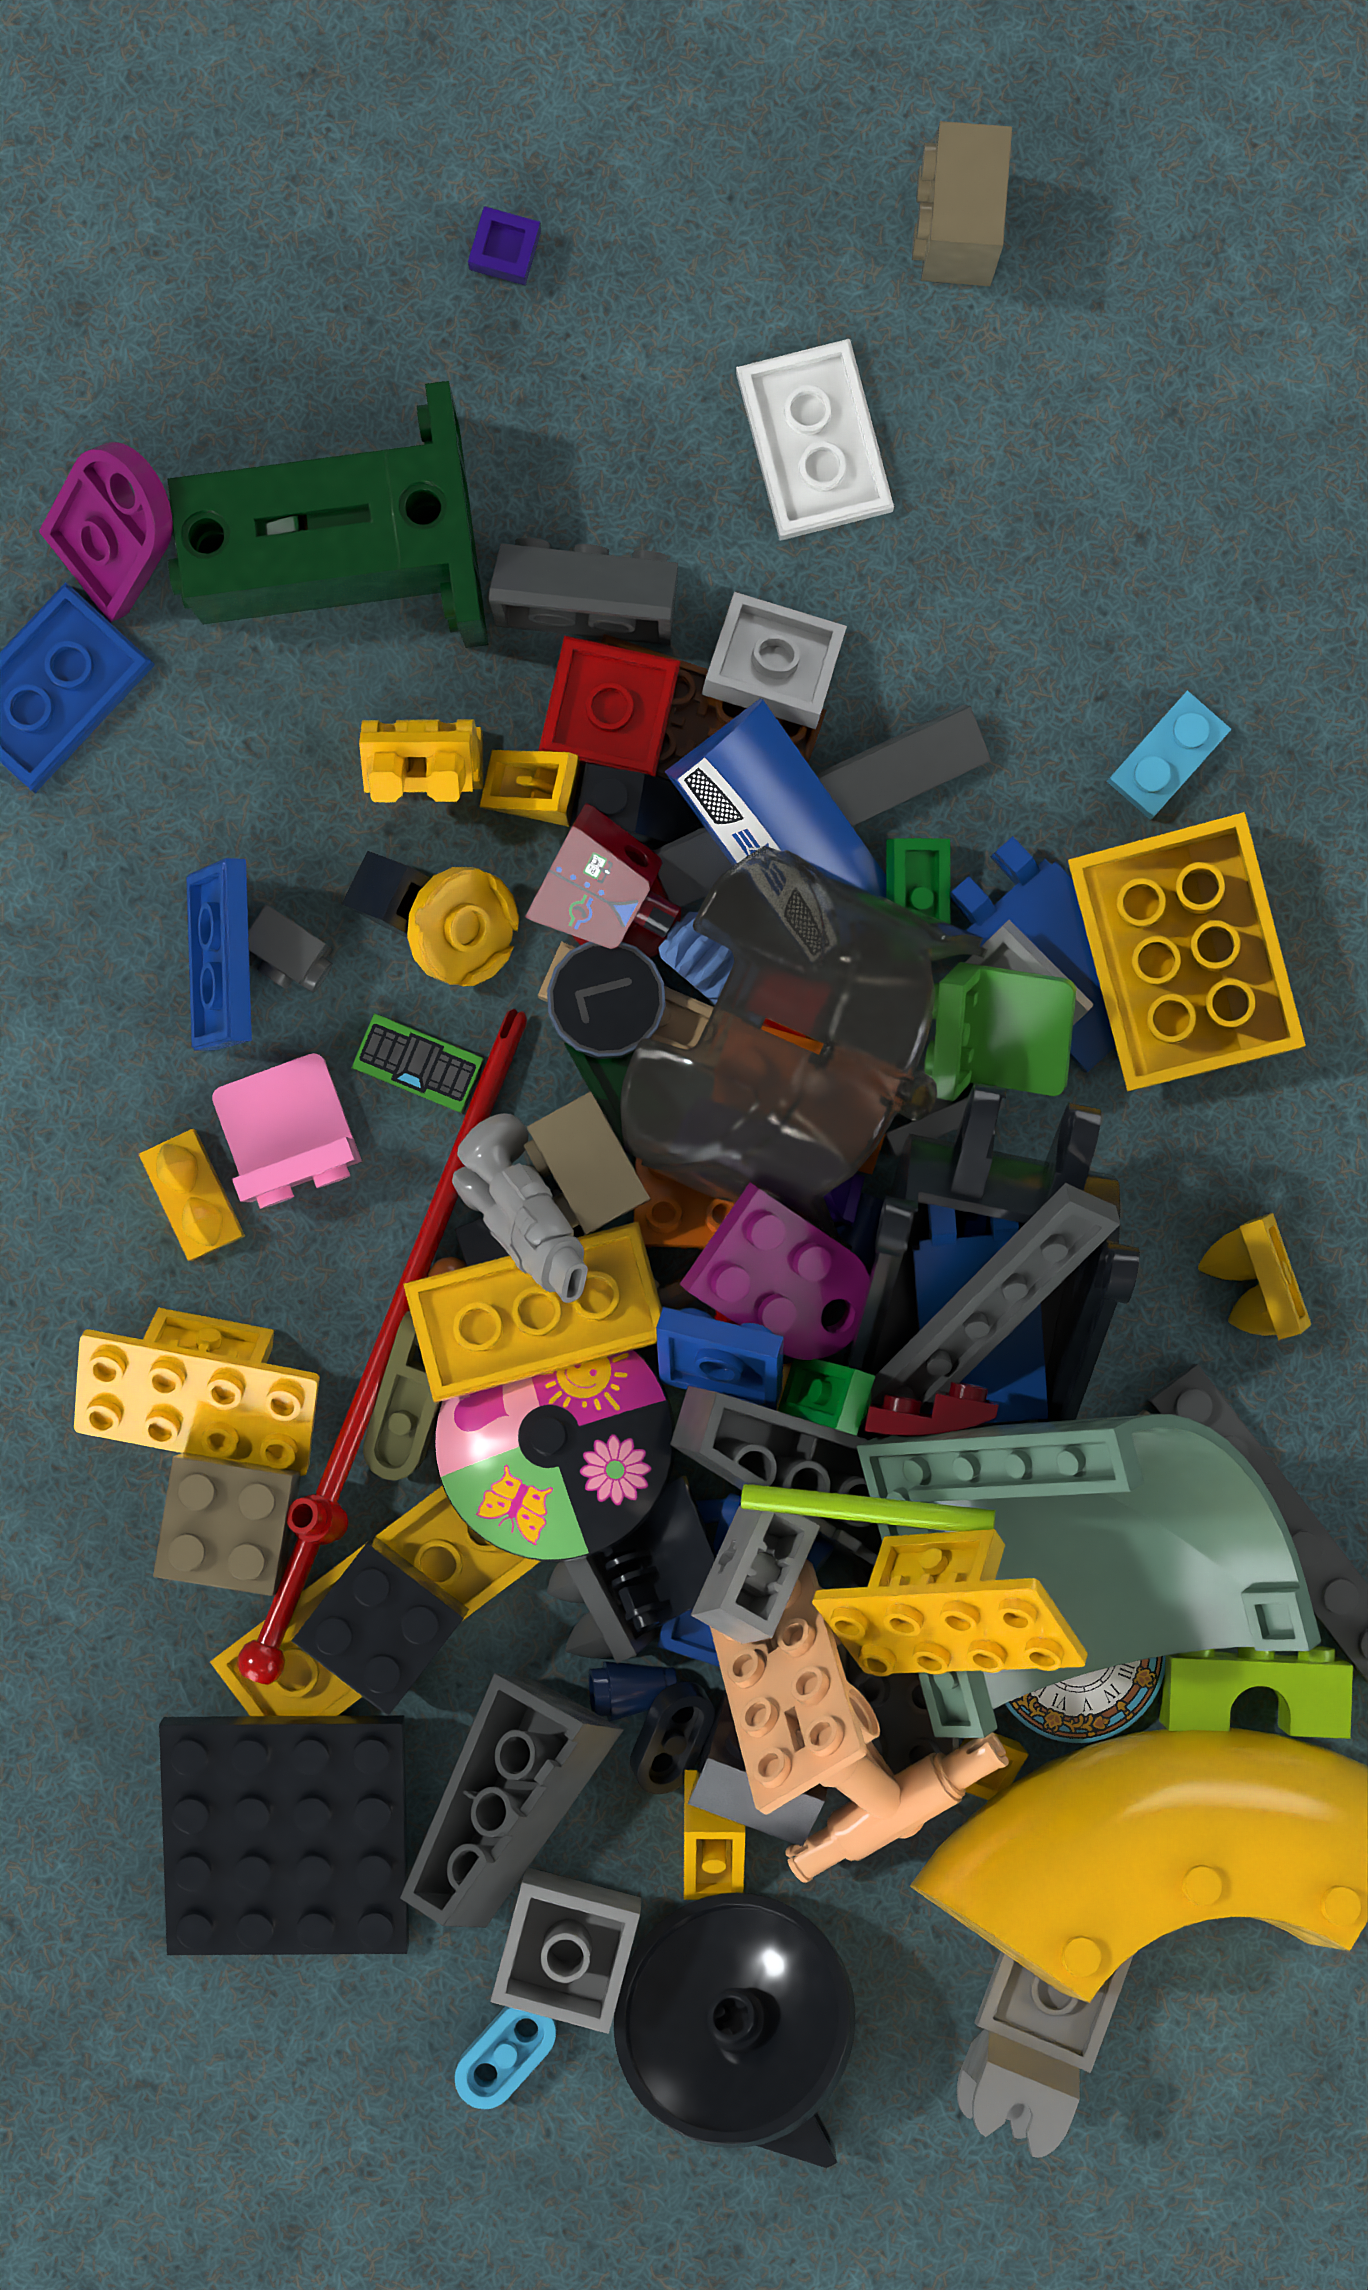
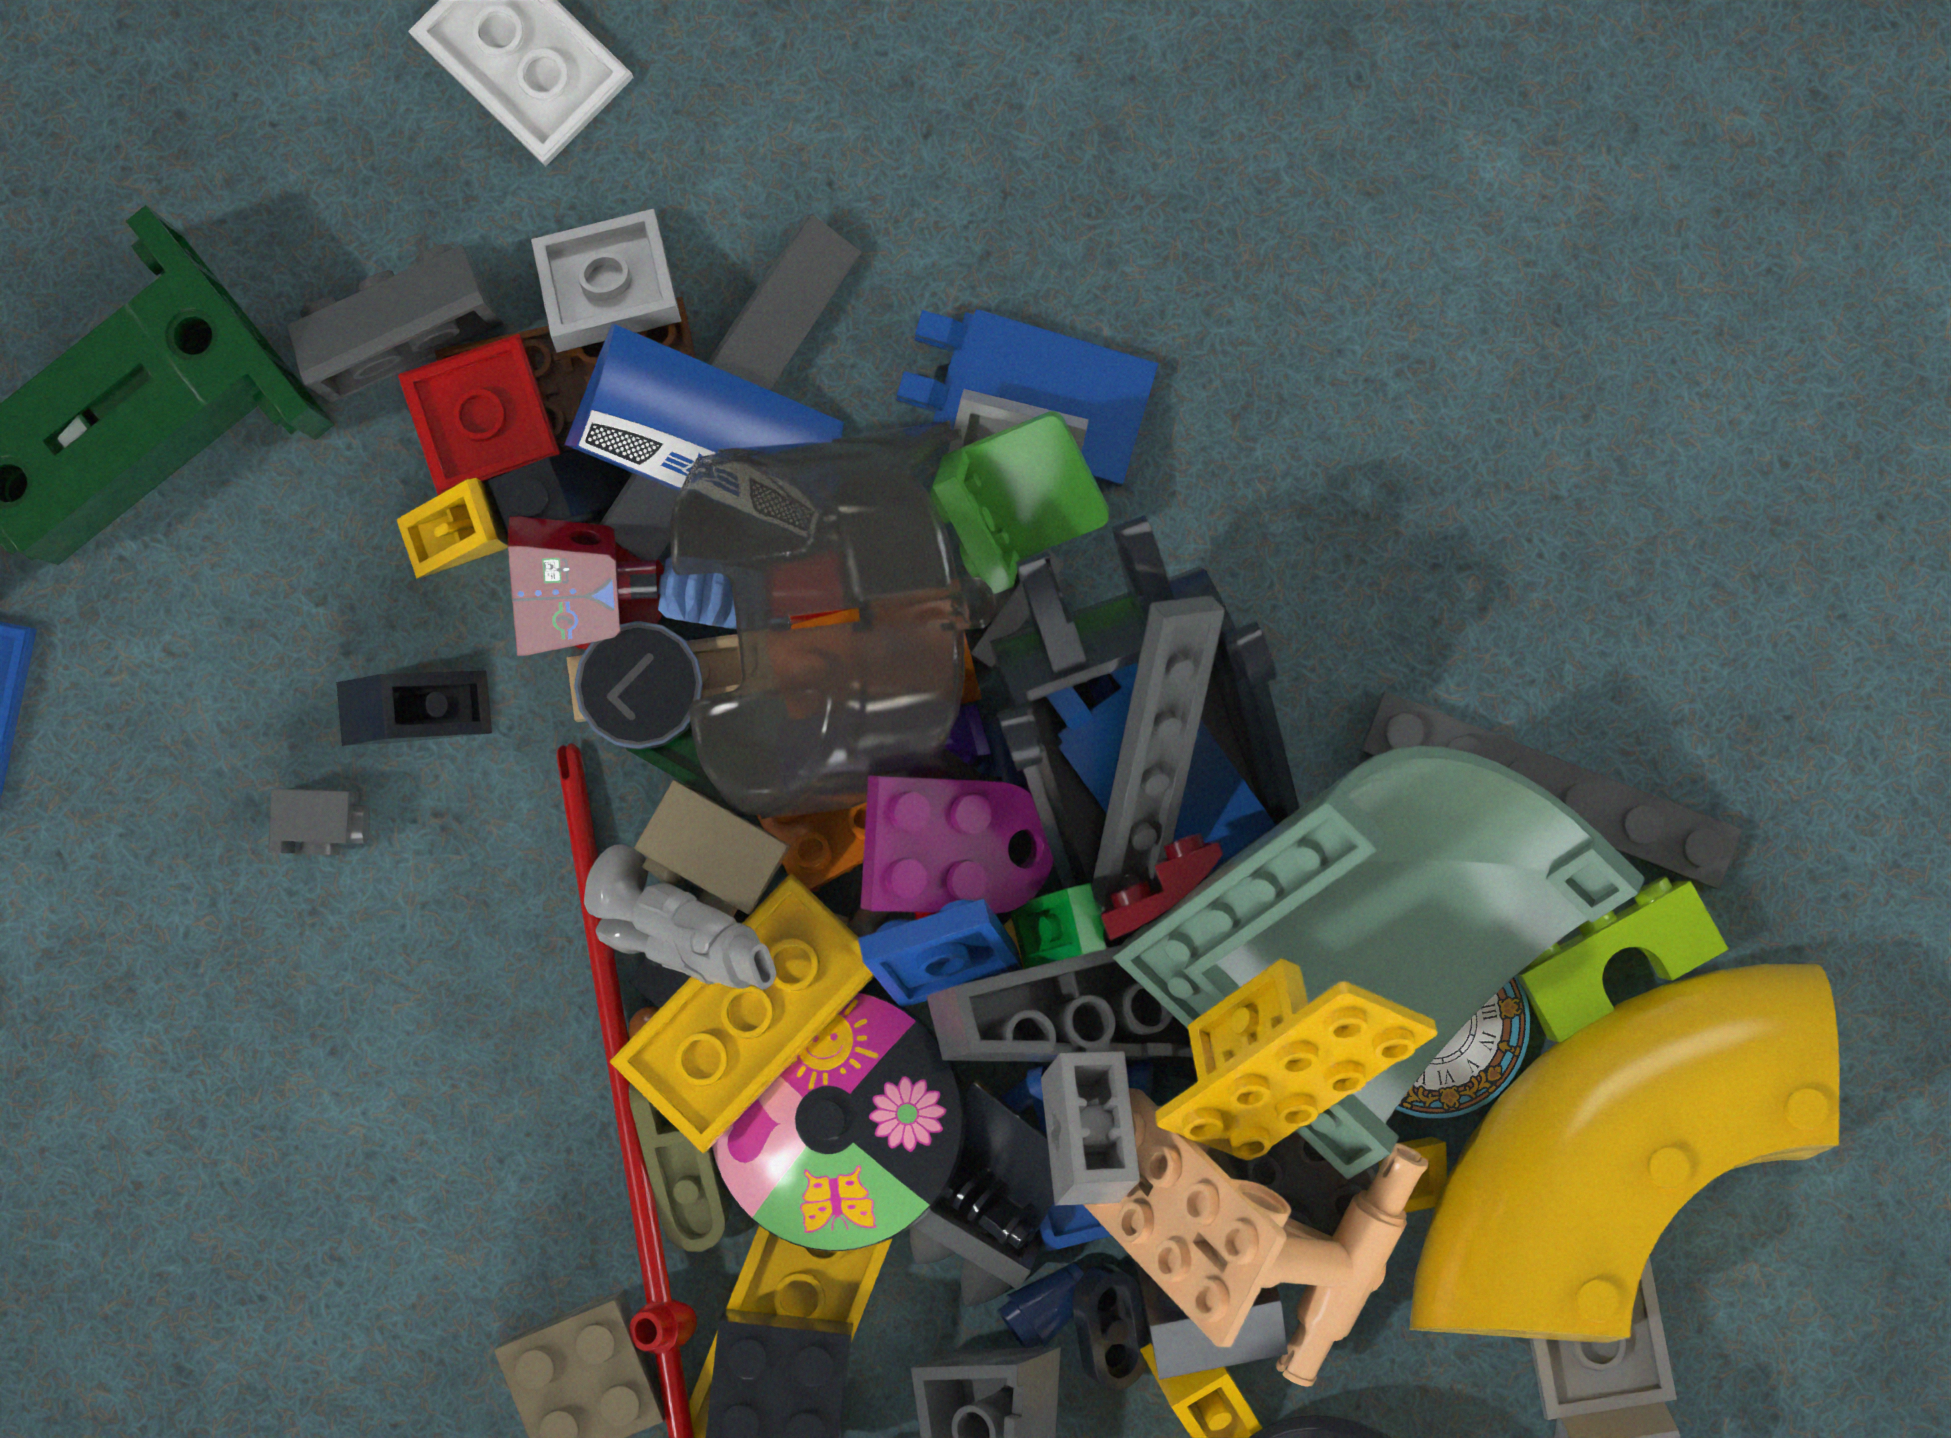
camera: 30 degrees left, 0 degrees up
yellow bracket [74,1307,320,1476] -> none
yellow tile [139,1129,245,1261] -> none
blue tile [186,858,252,1051] -> none
bright pink bracket [212,1053,362,1209] -> none
tile [351,1013,485,1114] -> none
yellow hips [359,719,483,802] -> none
yellow tile [407,867,519,986] -> none
dark purple plate [468,206,541,286] -> none
lime bar [741,1484,996,1532] -> none
green plate [886,838,950,958] -> none
yellow slope [1068,812,1306,1092] -> none
medium azure plate [1106,690,1231,820] -> none
yellow tile [1198,1213,1311,1340] -> none

